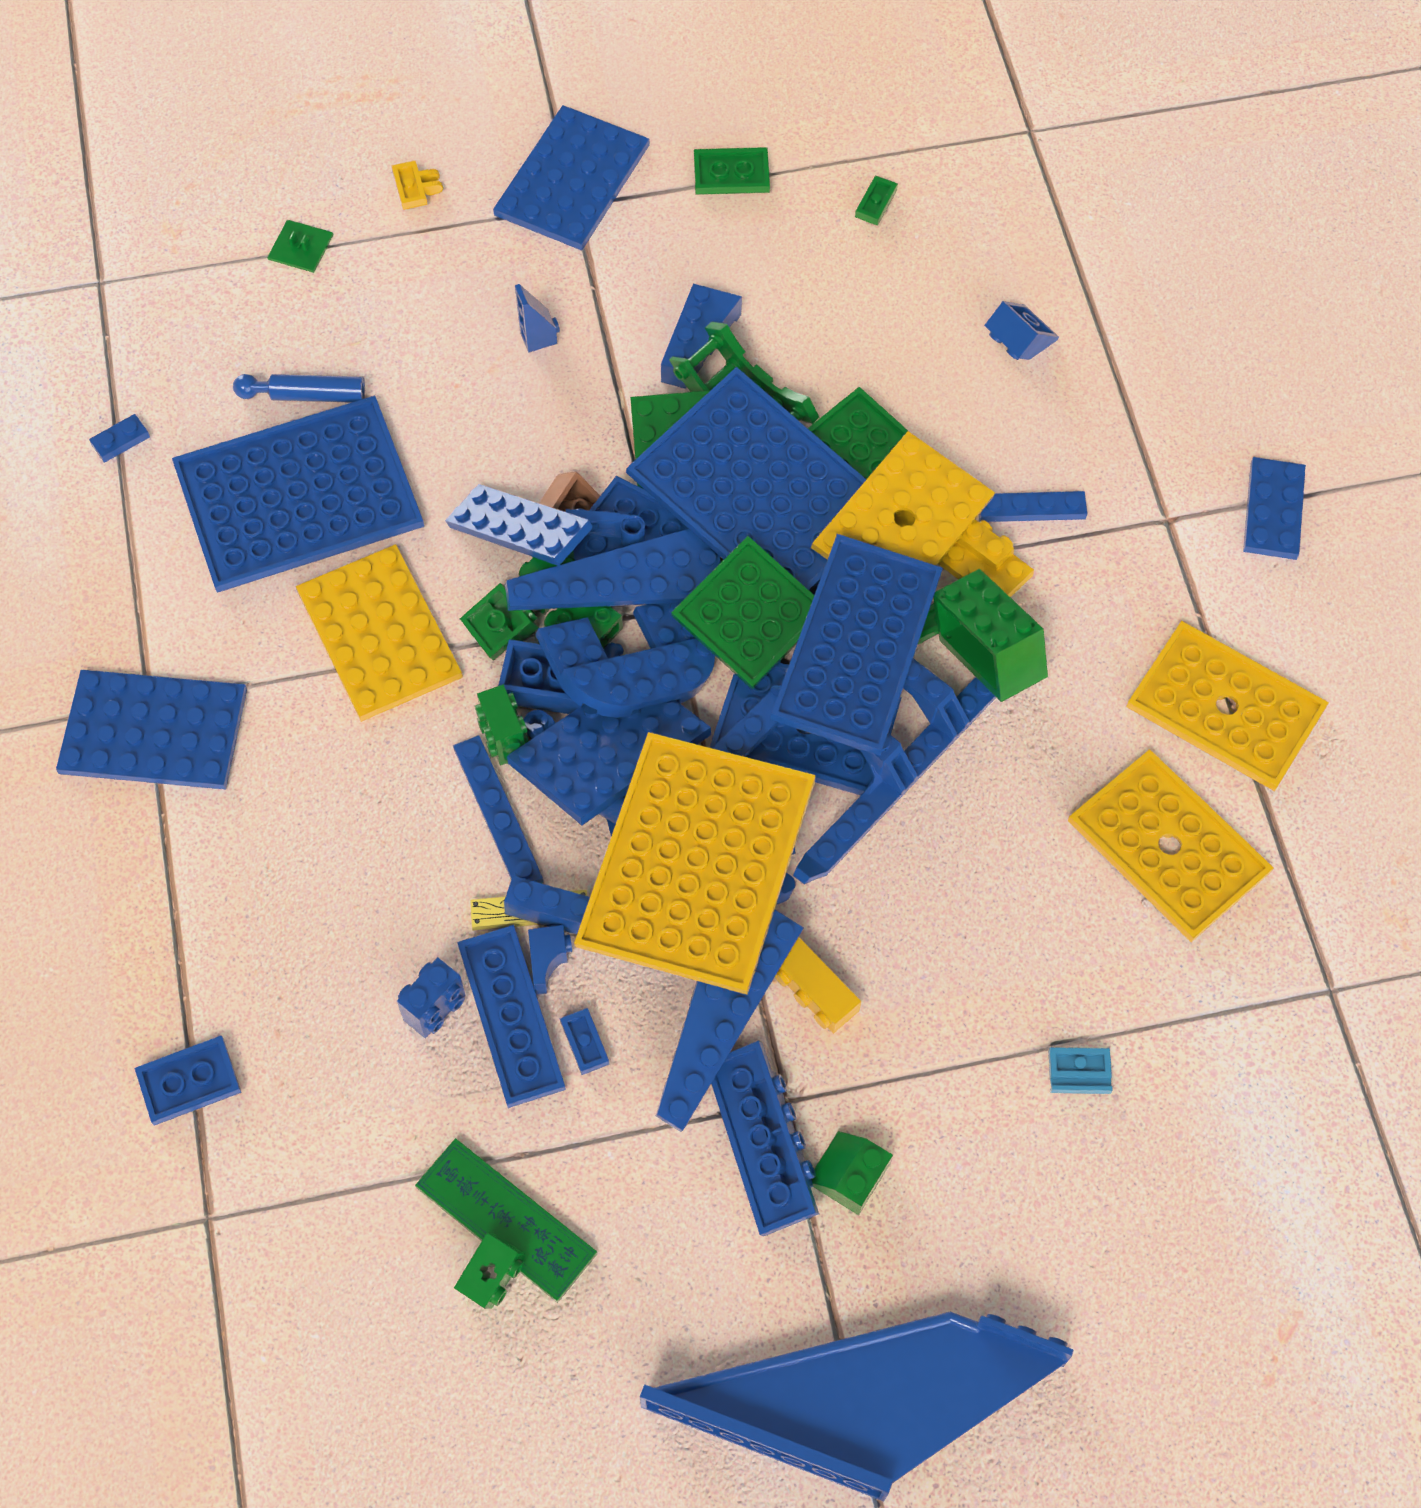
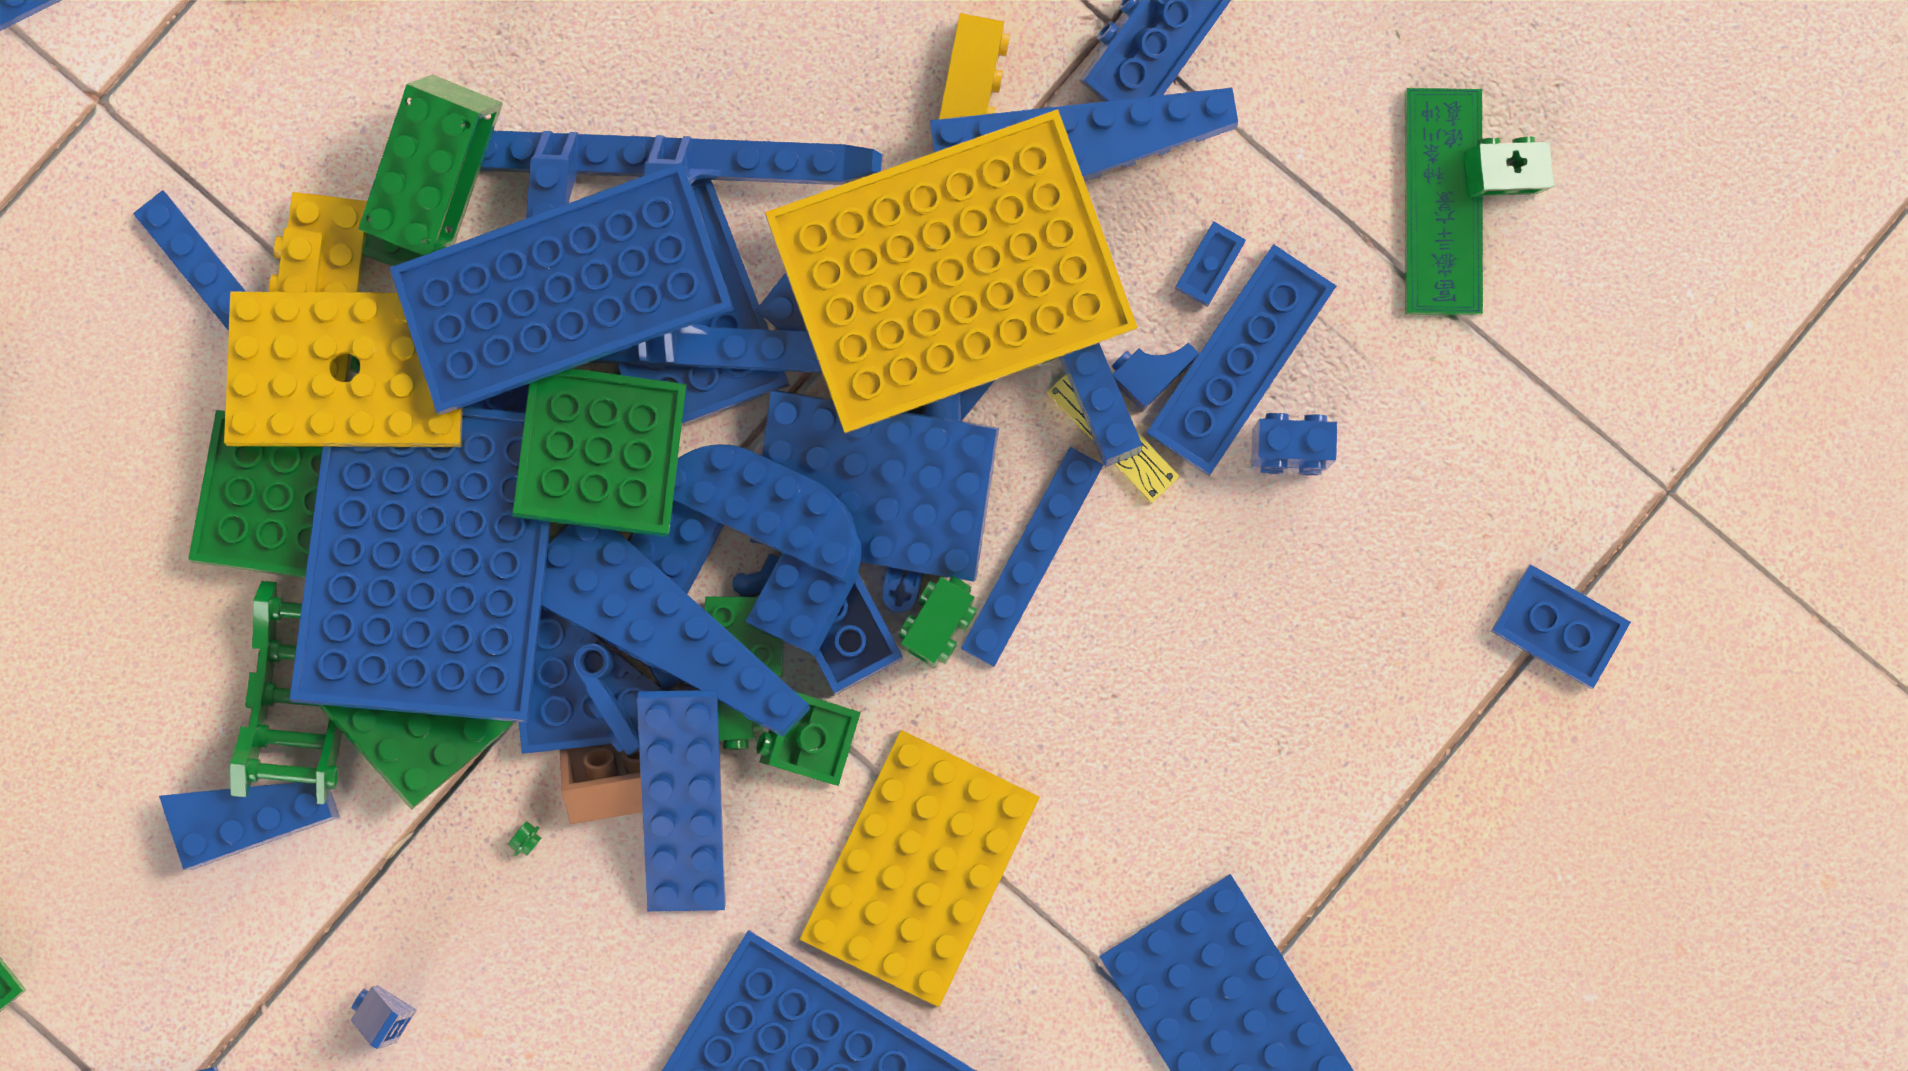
camera: 130 degrees left, 20 degrees up
none -> green plate [507,820,542,856]

